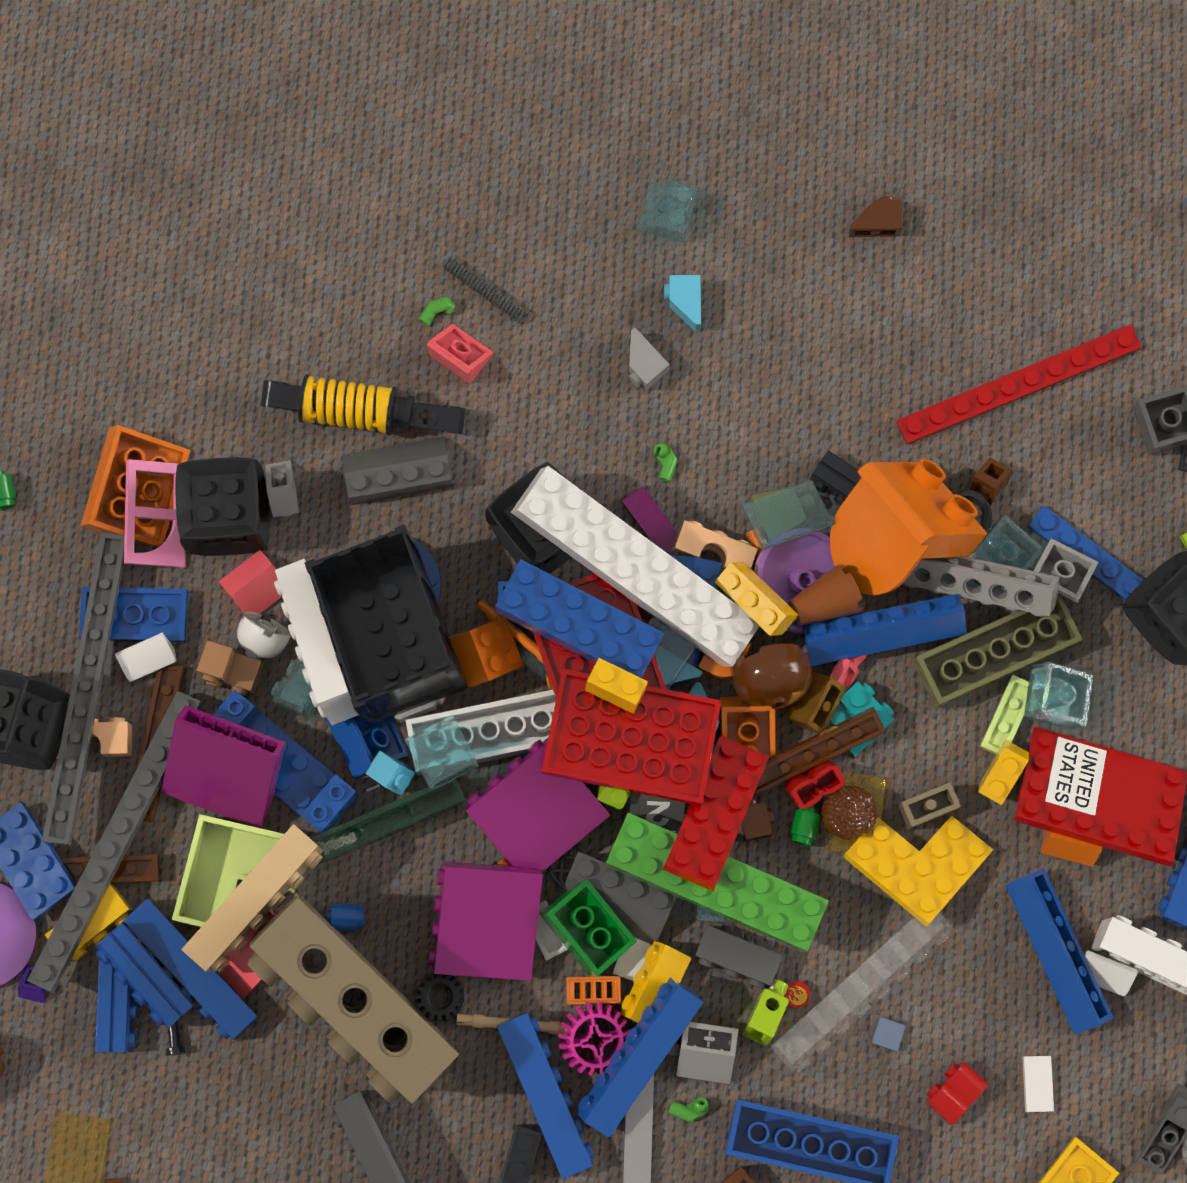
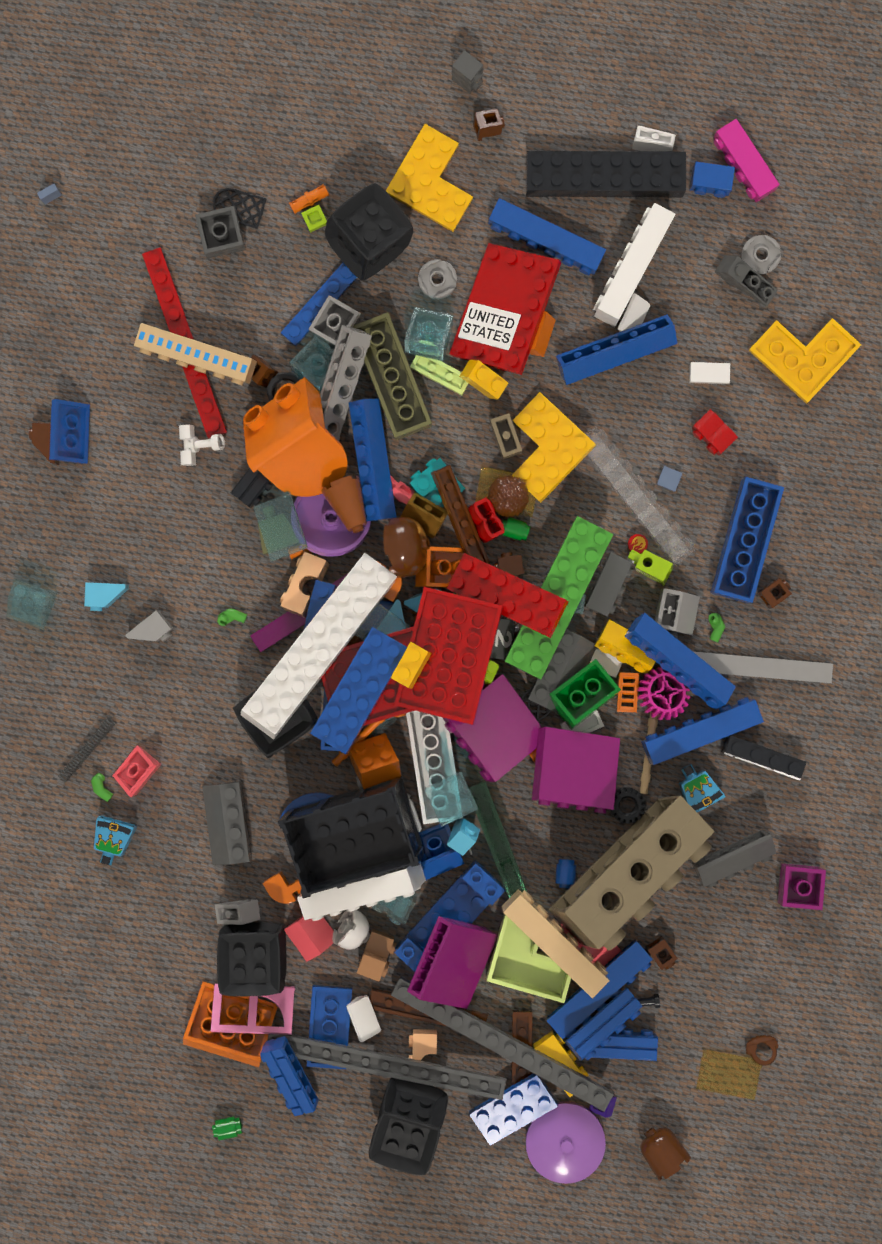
camera: 85 degrees left, 10 degrees up
piece [260,374,466,436] -> none
yellow brick [715,562,798,636] -> none
none -> blue plate [49,399,90,464]
none -> torso [94,815,137,865]
none -> tan brick [134,323,257,386]
none -> white bar [179,425,225,466]
none -> blue brick [260,1036,319,1116]
none -> orange brick [262,871,302,904]
none -> light grey tile [418,259,457,300]
none -> reddish brown brick [646,936,678,970]
none -> torso [679,764,725,813]

